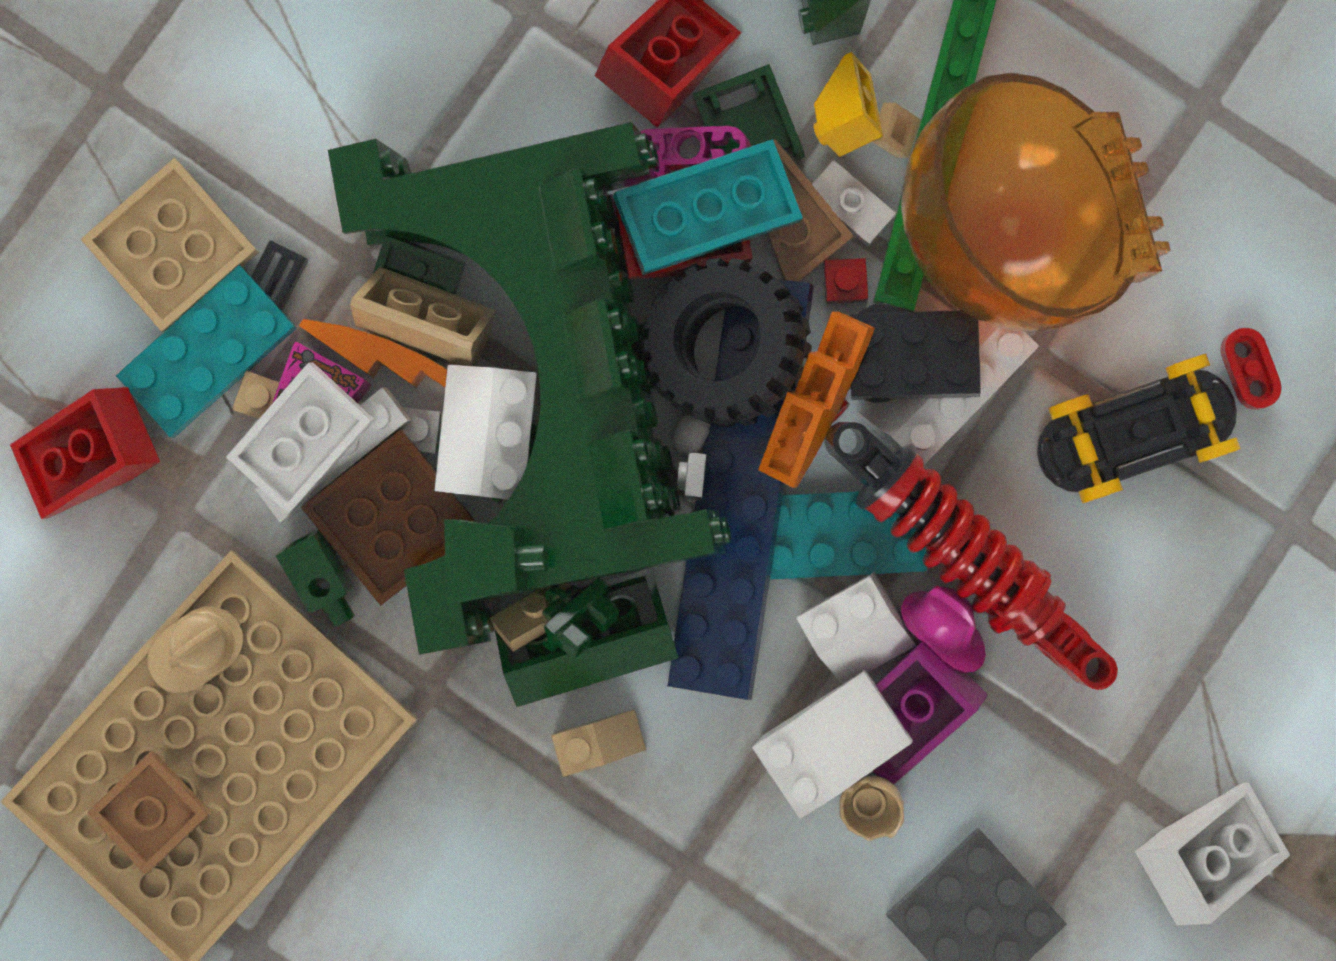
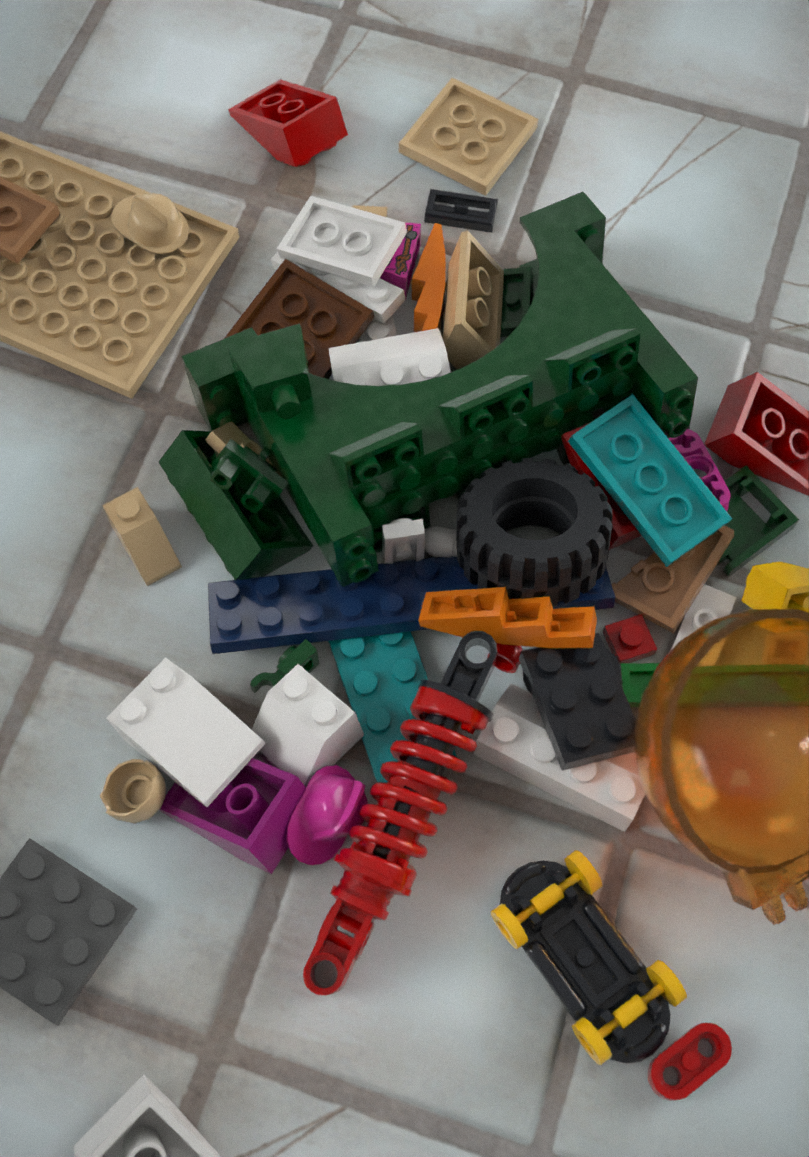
camera: 70 degrees right, 20 degrees down
teal plate [115,265,297,438] -> none
dark green torso [275,529,355,628] -> none
none -> dark green plate [250,639,320,693]

